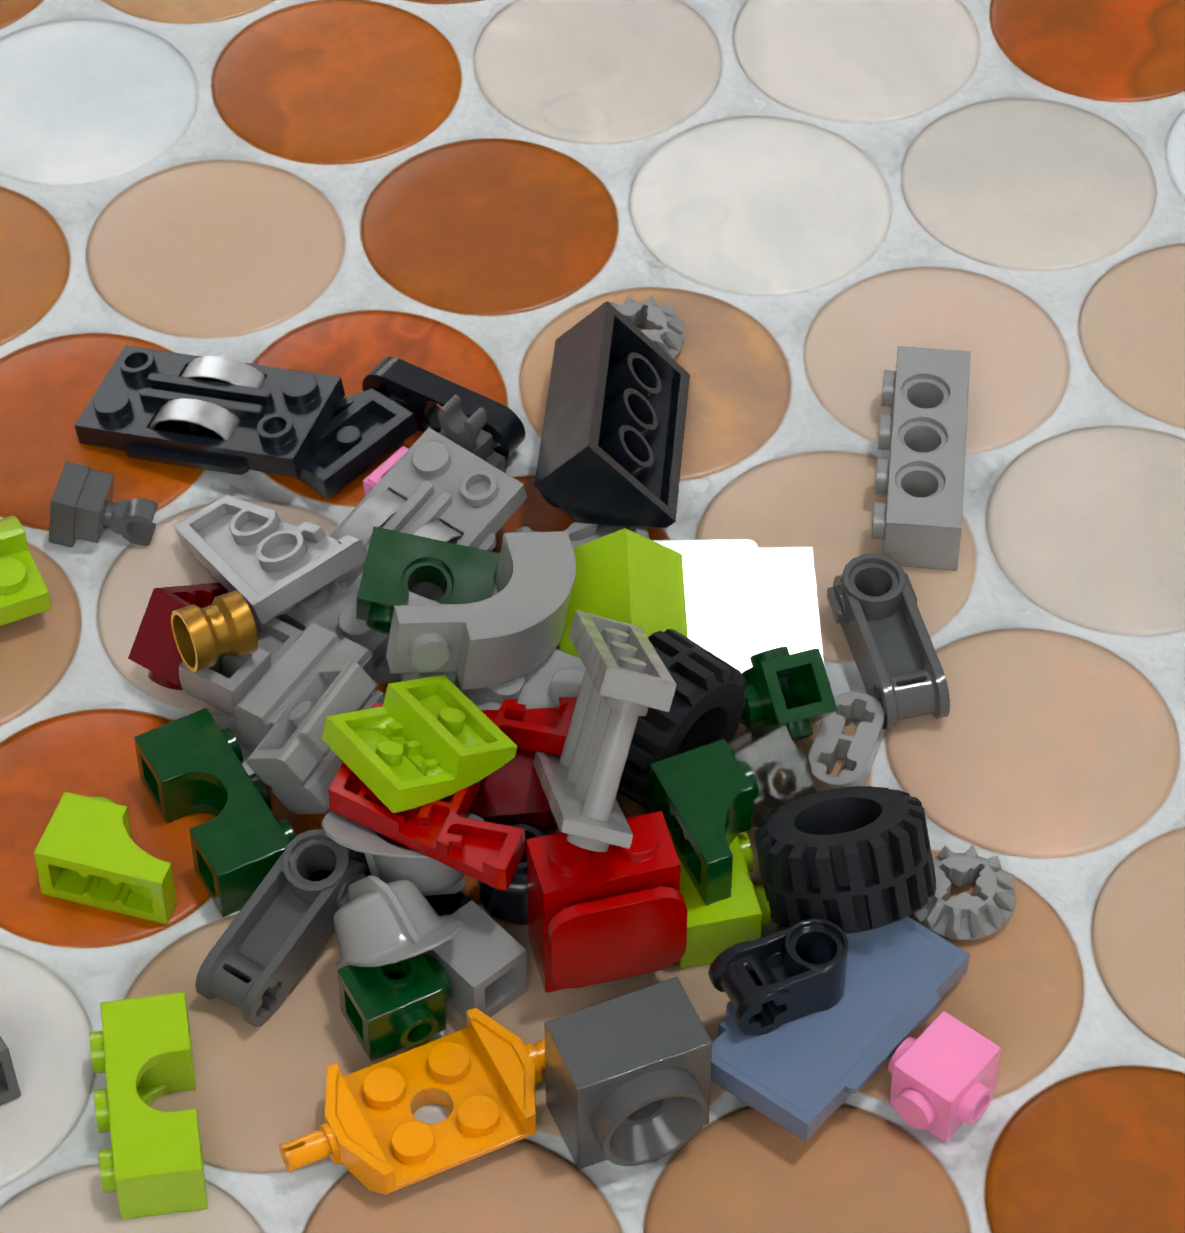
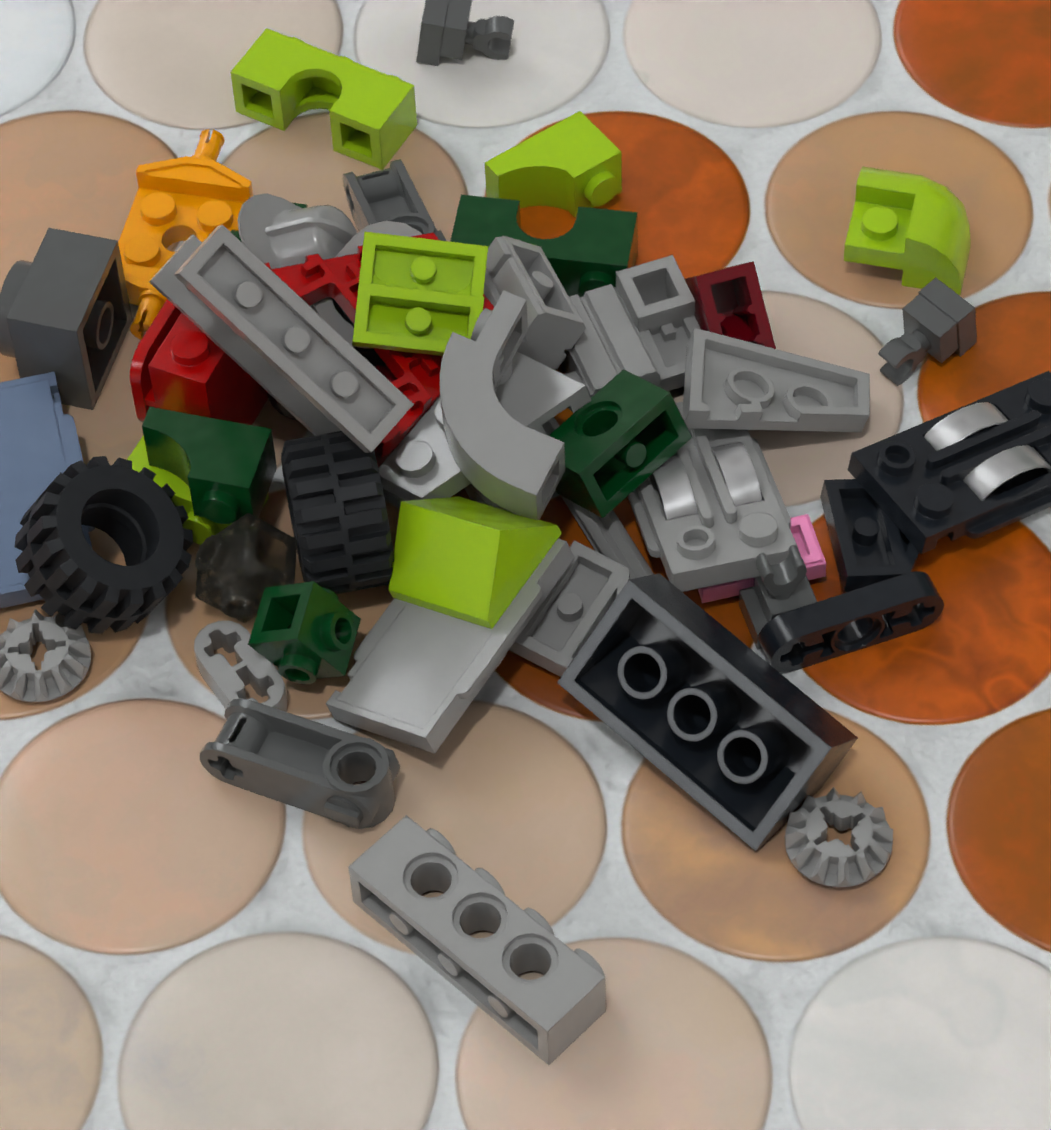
camera: 130 degrees right, 5 degrees up
pearl gold wheel [171,590,258,672] -> none
black piece [708,918,849,1036] -> none

